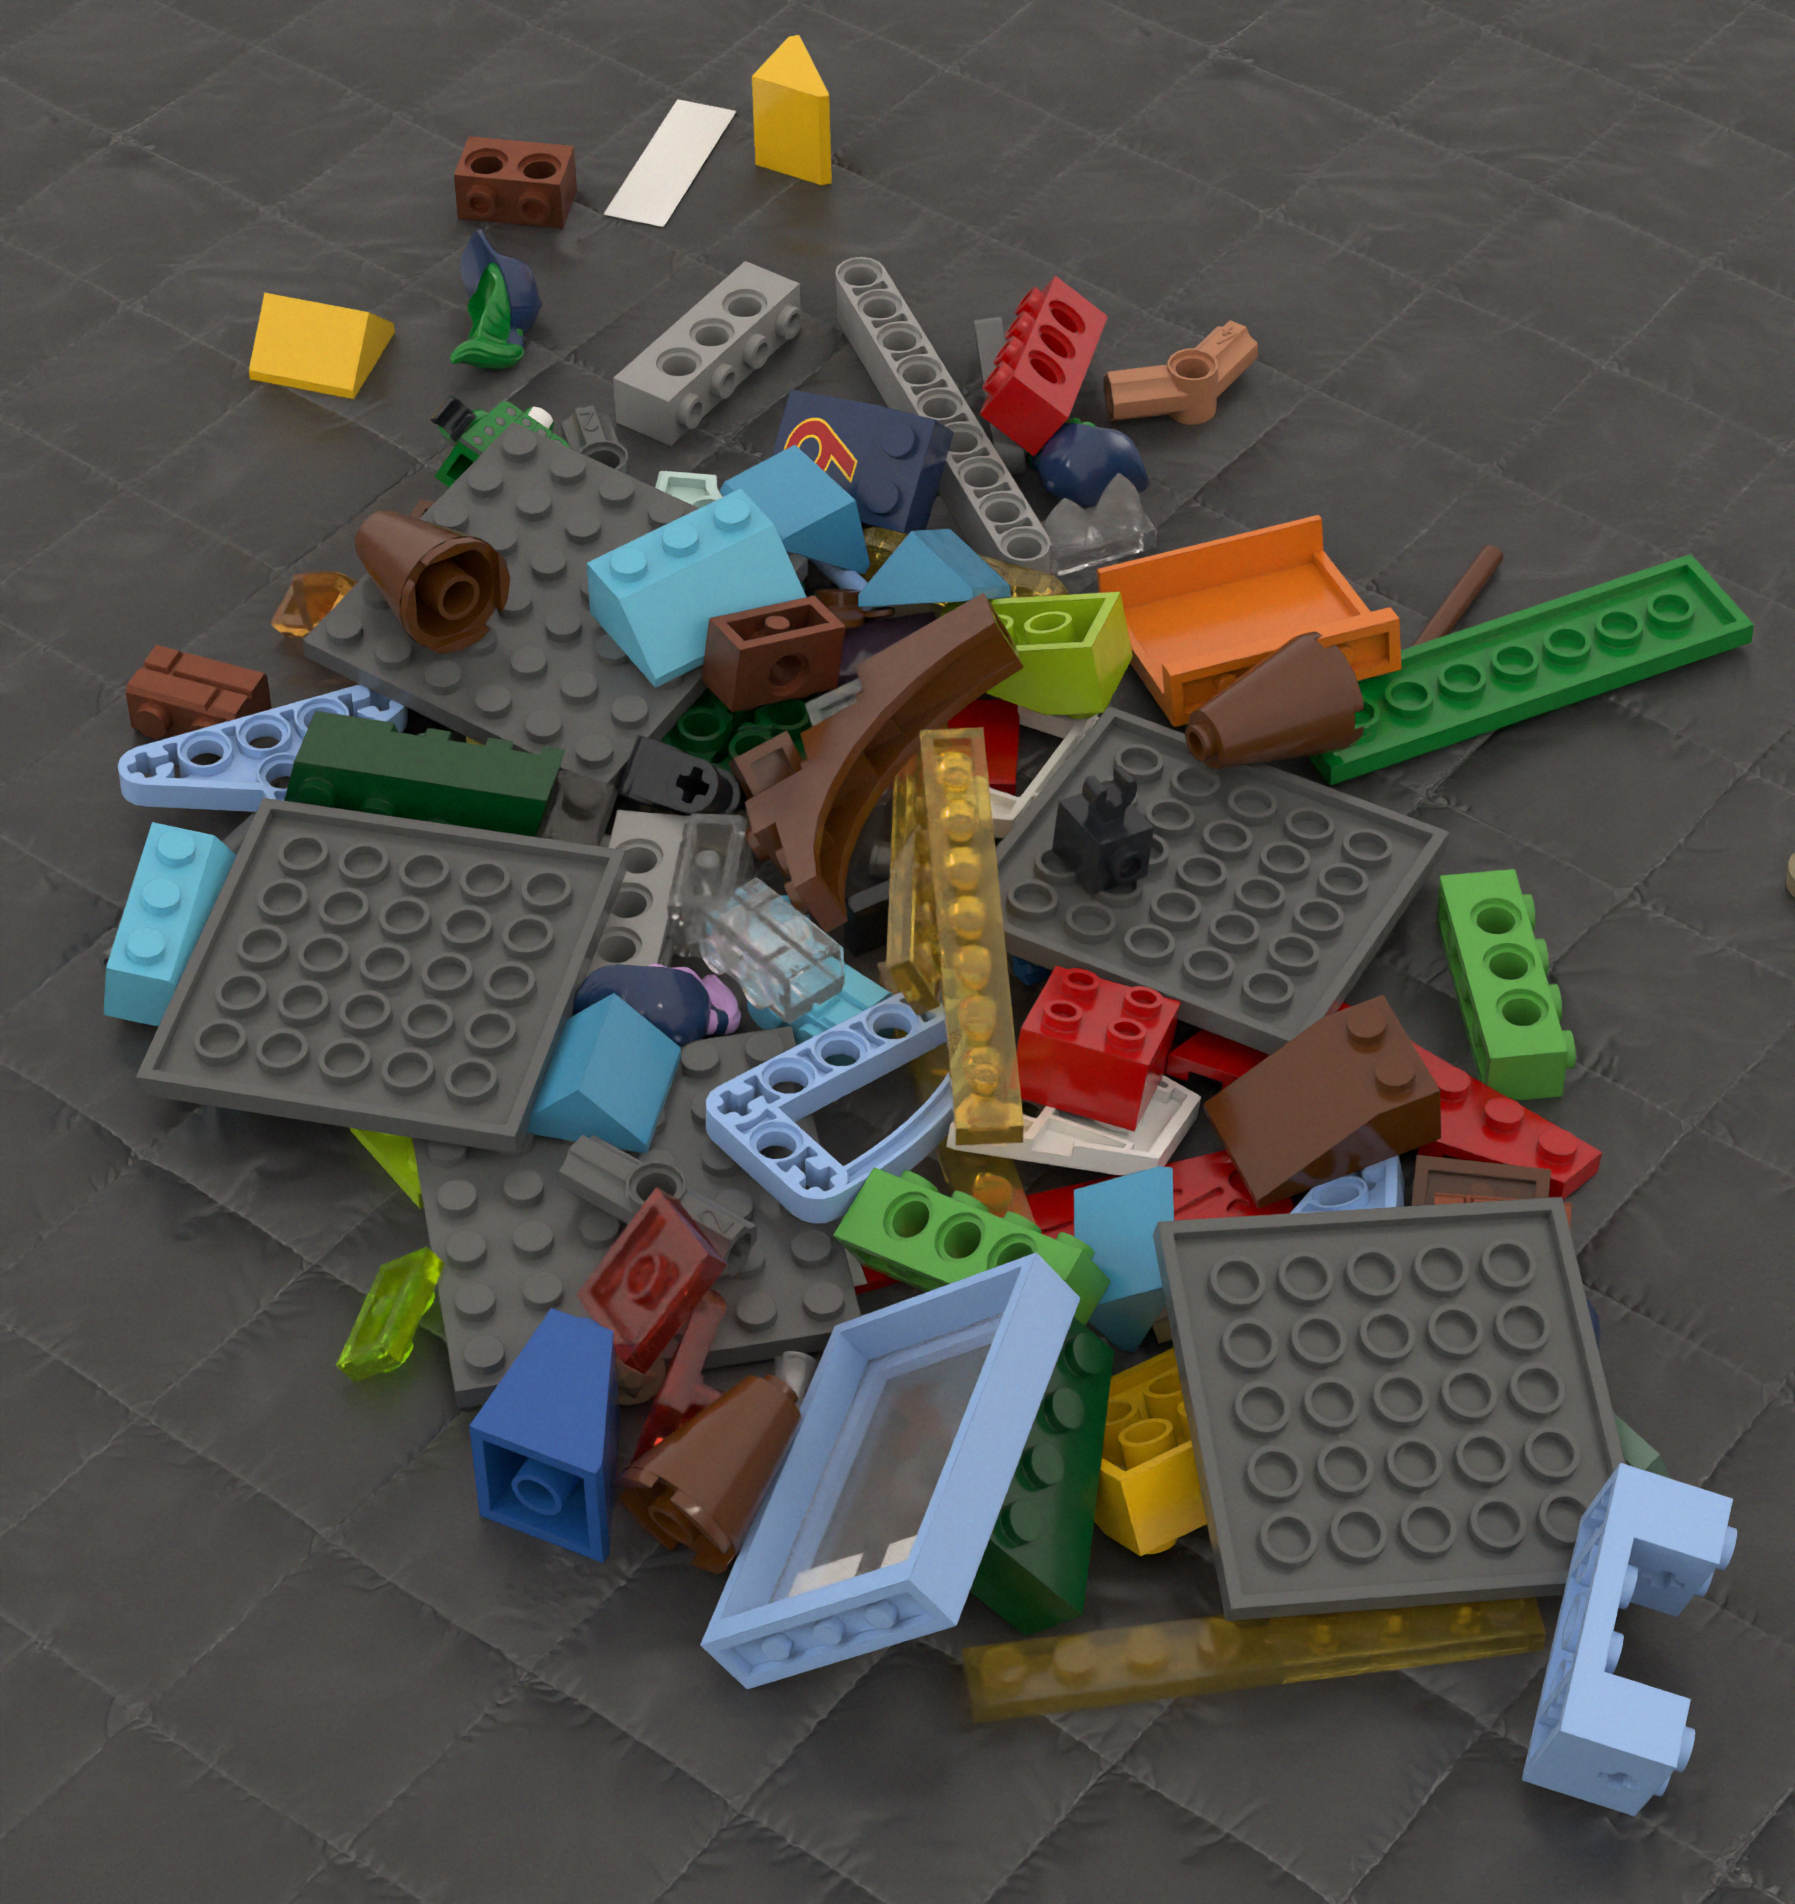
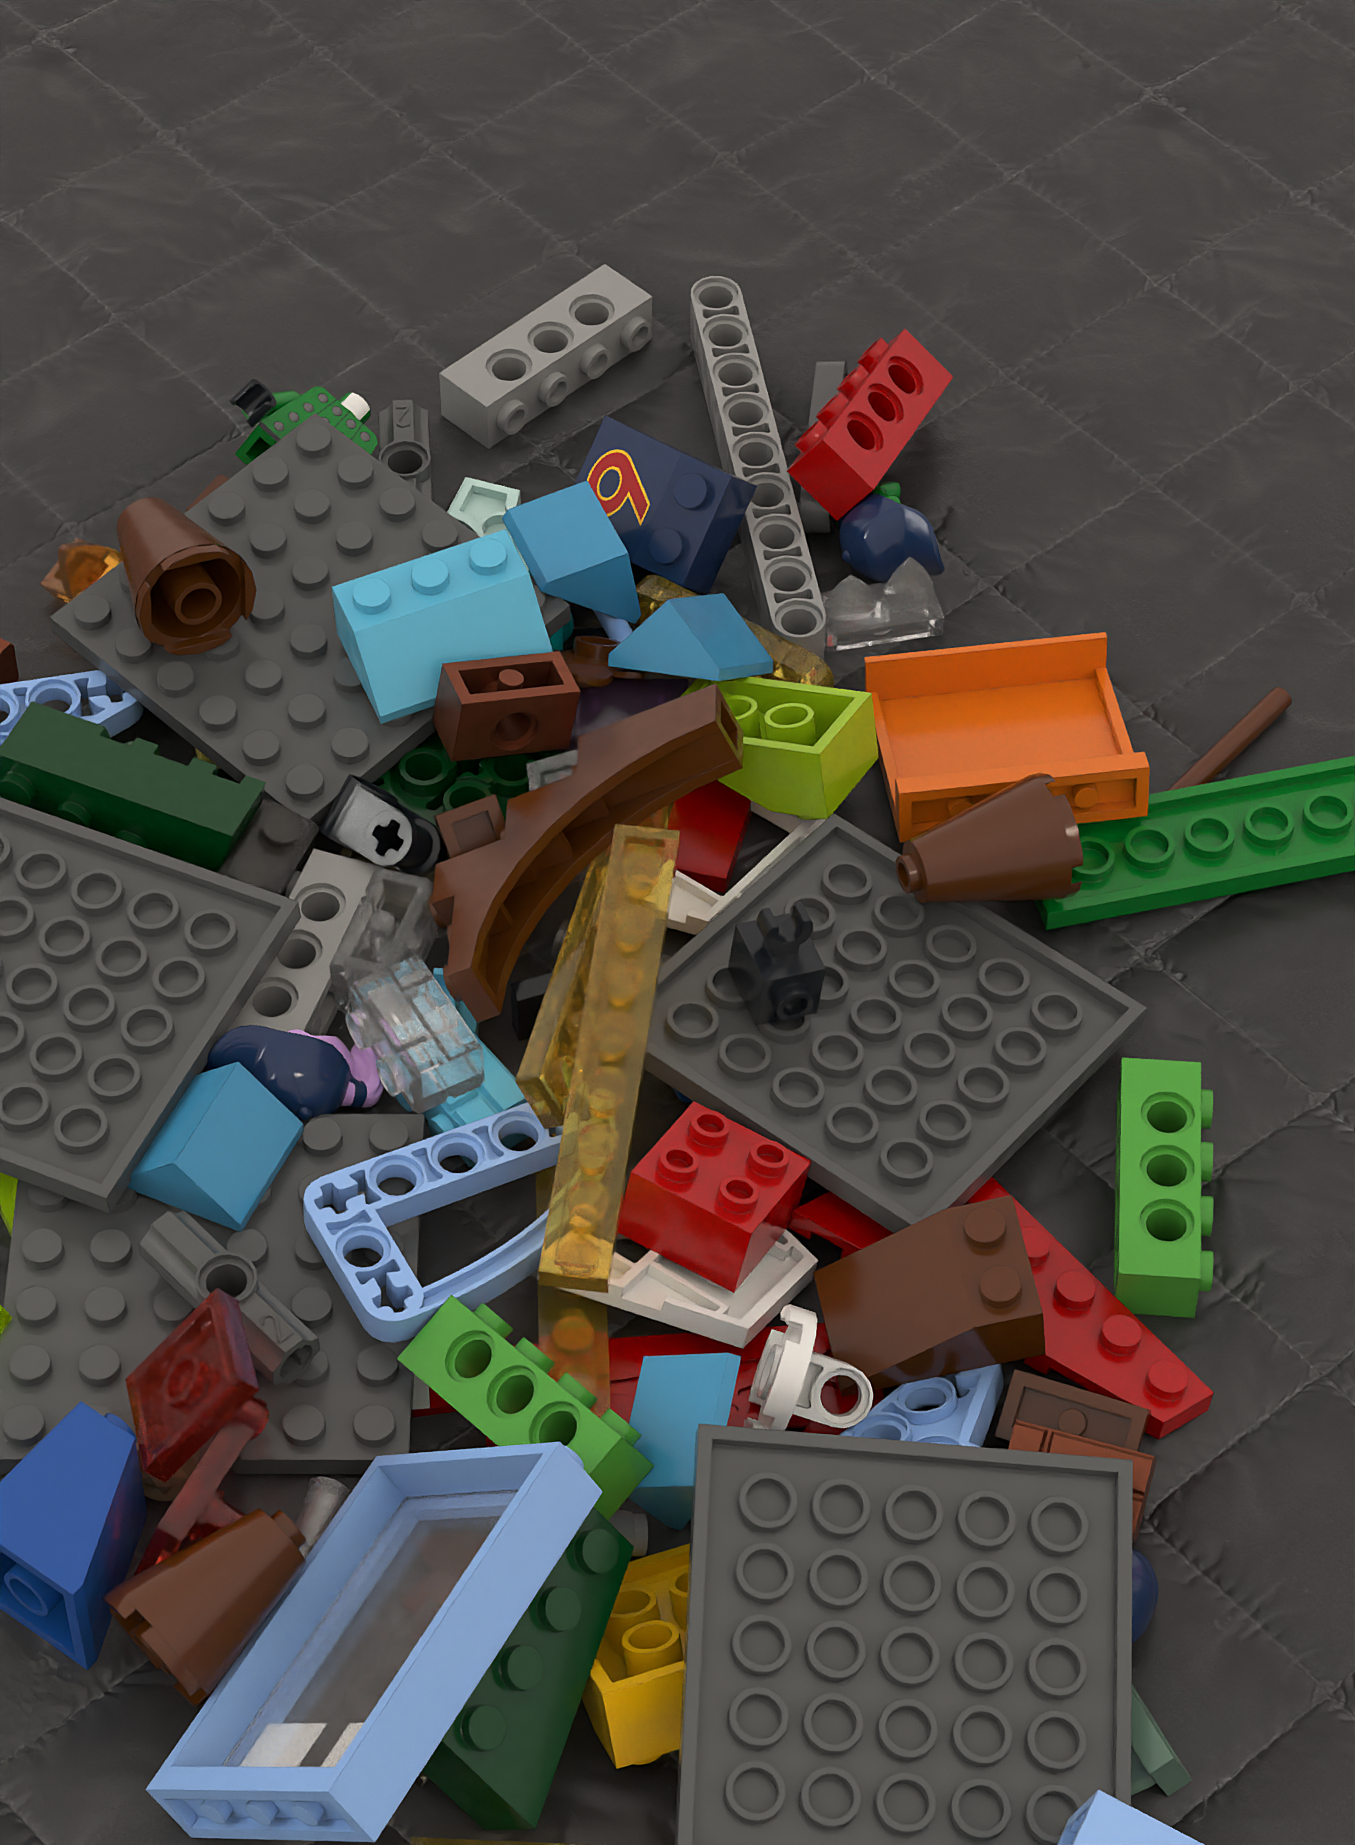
camera: 10 degrees right, 5 degrees up
yellow slope [249,293,395,399] -> none
hair [450,228,542,369] -> none
copper brick [454,136,577,229] -> none
white sticker [603,99,737,227] -> none
yellow slope [752,35,832,186] -> none
nougat piece [1103,320,1258,425] -> none
none -> white tile [744,1304,873,1431]

